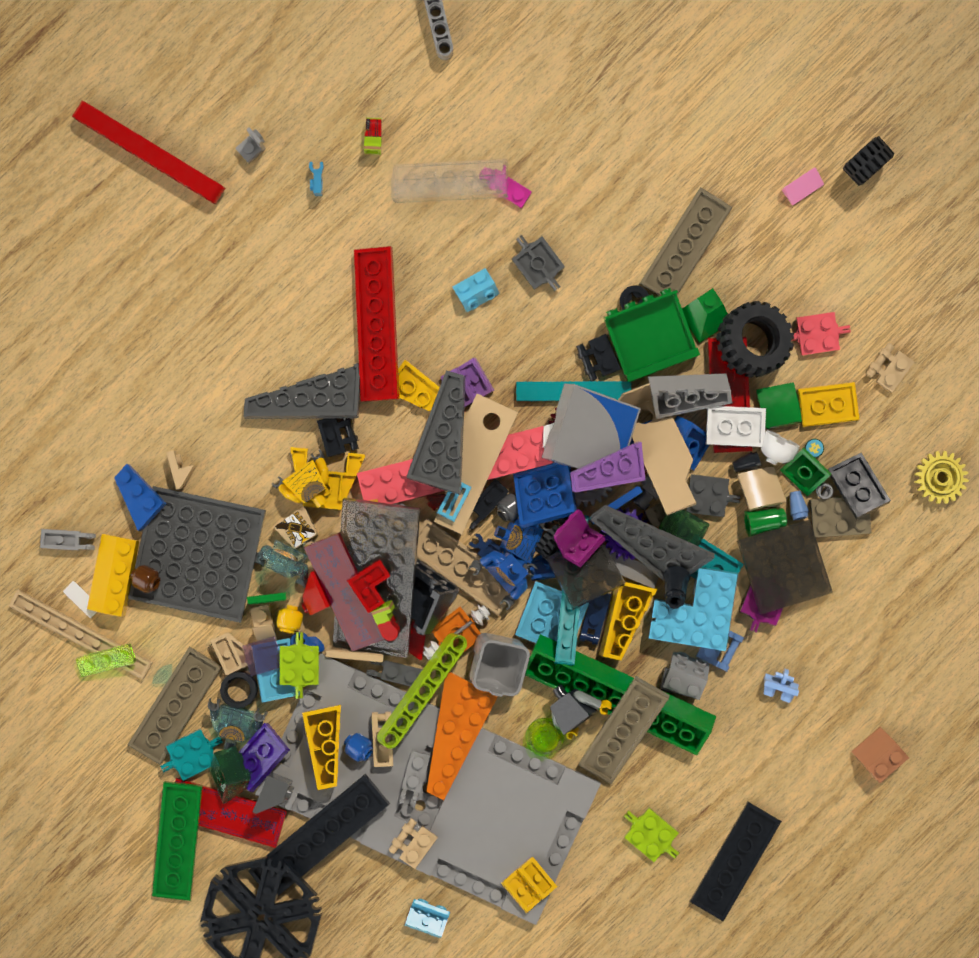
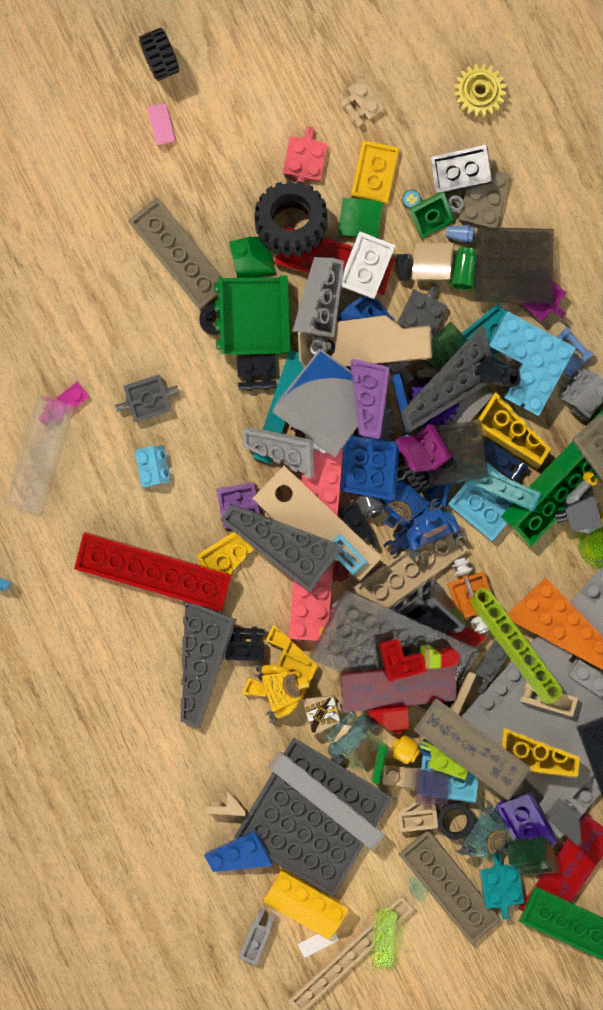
camera: 70 degrees left, 0 degrees up
reddish brown head [130,565,161,593] -> none
blue head [344,733,373,762] -> none
light grey piece [469,633,530,697] -> none
white cylinder [761,430,800,465] -> none
none -> light grey wing [243,427,314,479]
none -> light grey beam [268,751,385,850]
none -> white plate [310,336,331,354]
none -> dark tan tile [414,699,532,800]

